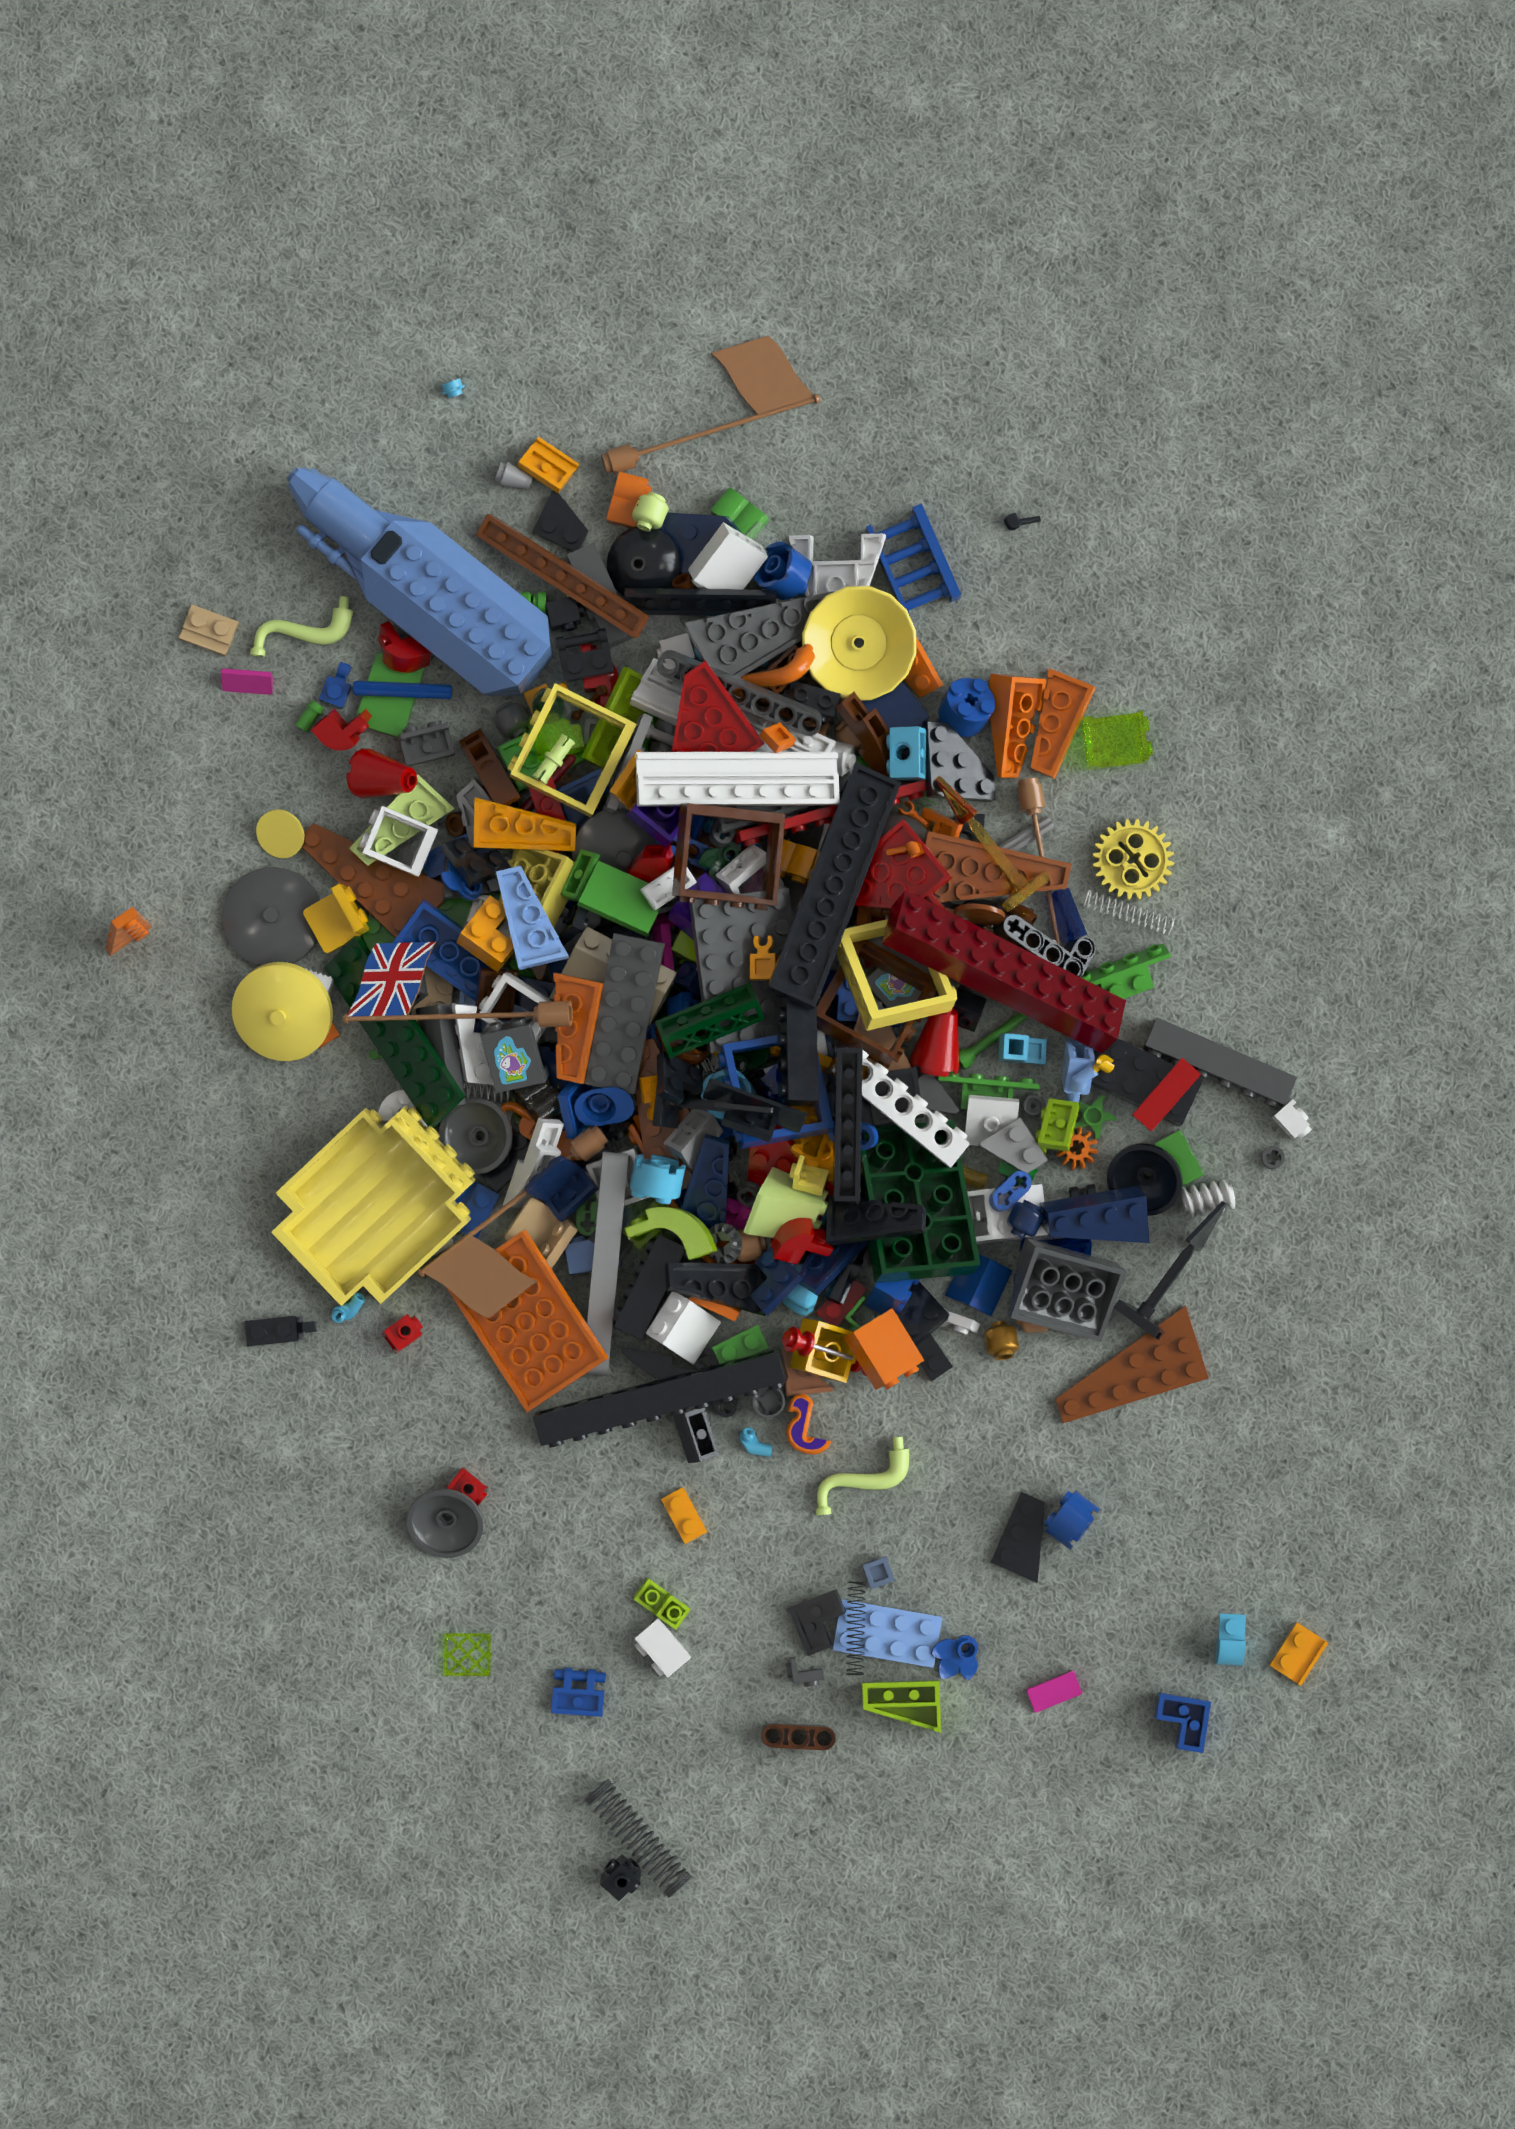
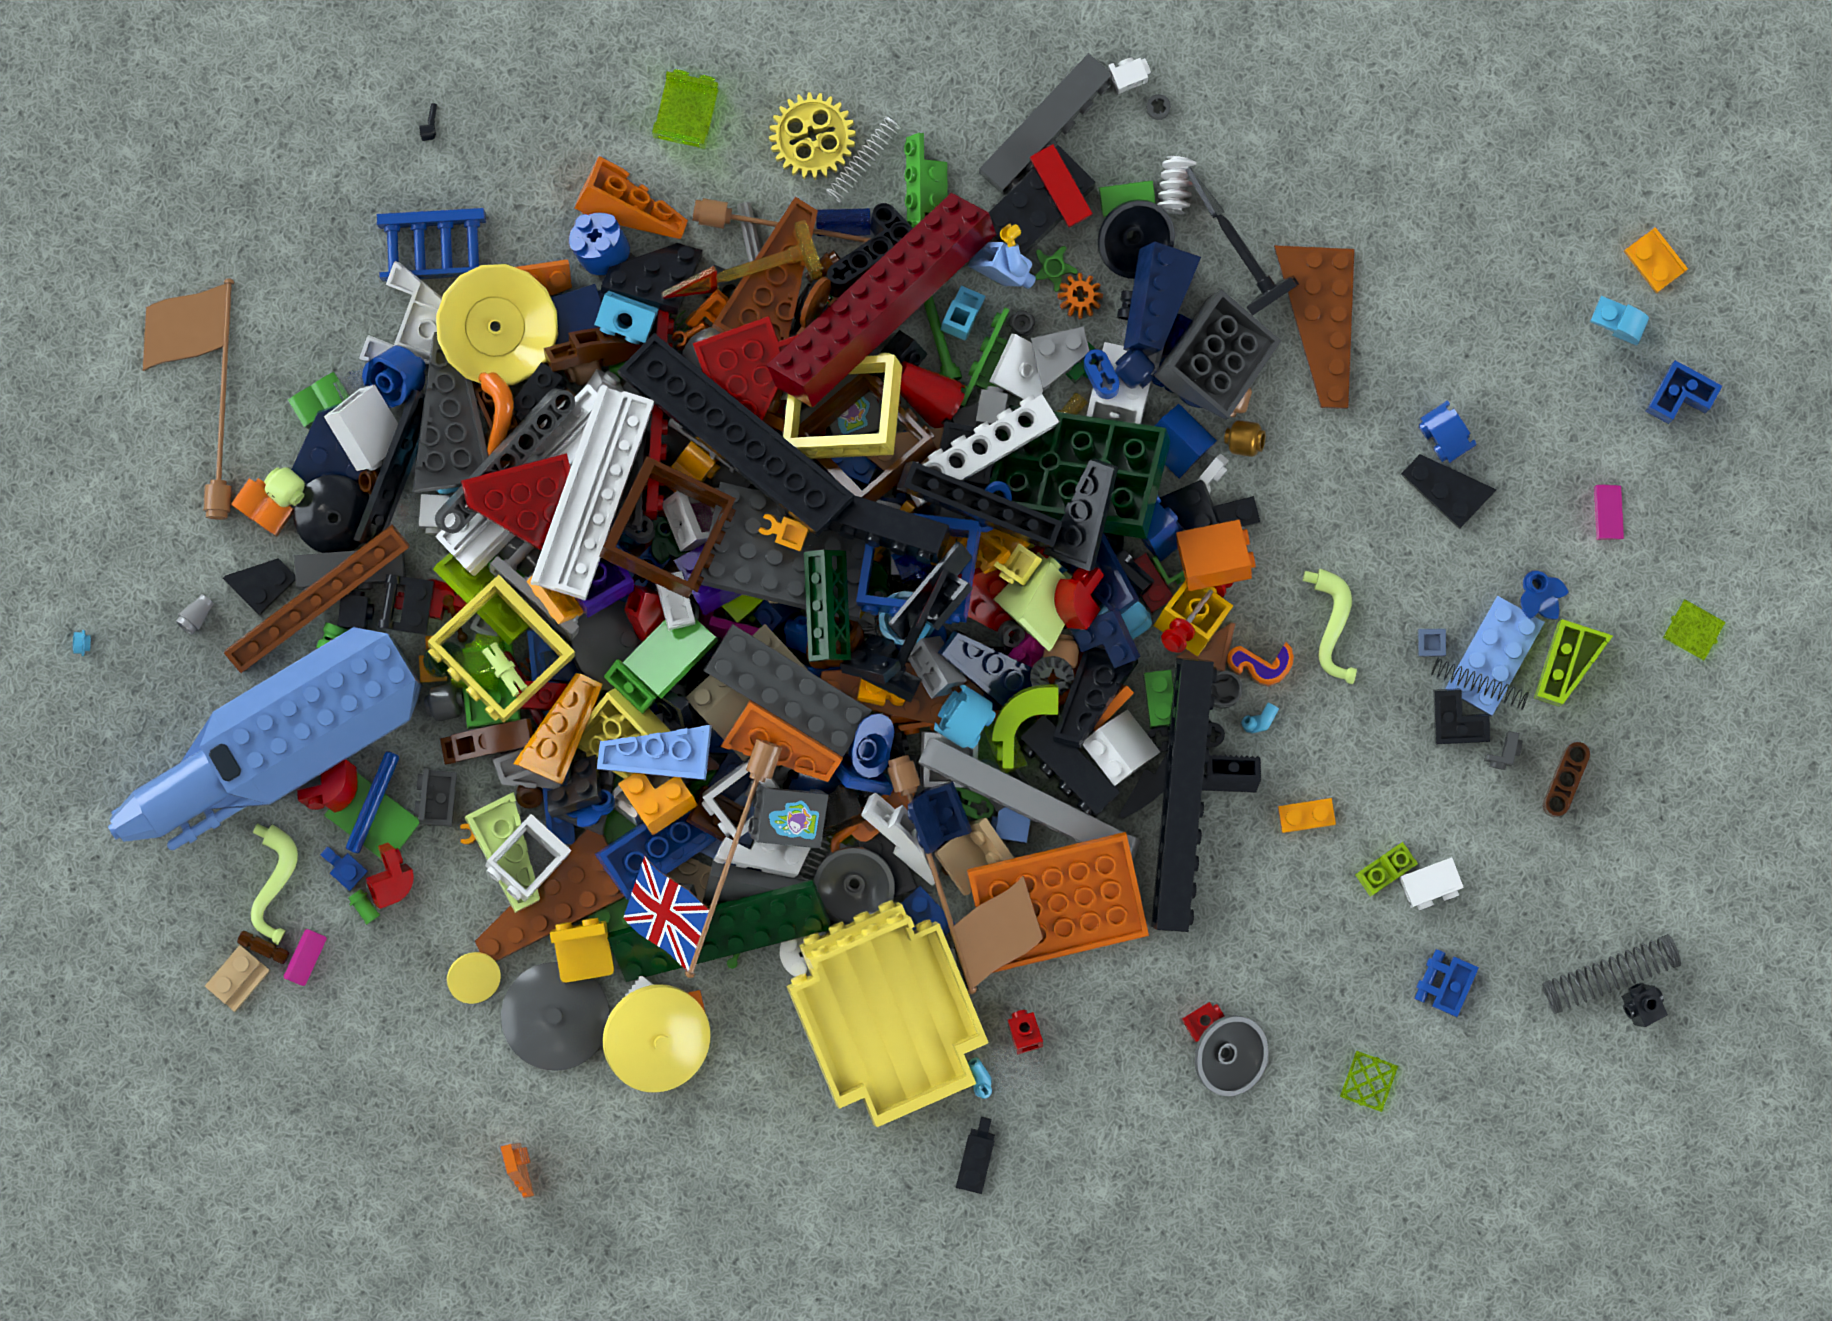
camera: 65 degrees left, 0 degrees up
red cone [346,748,417,799] -> none
light orange plate [517,437,579,494] -> none
orange plate [759,722,796,753] -> none
orange hand [886,841,924,858] -> none
orange wing [1031,668,1096,779] -> none
lime bracket [1035,1098,1080,1154] -> none
none -> reddish brown axle [237,931,289,964]
none -> light grey brick [976,386,1008,425]
none -> clear neon green piece [1663,599,1726,661]

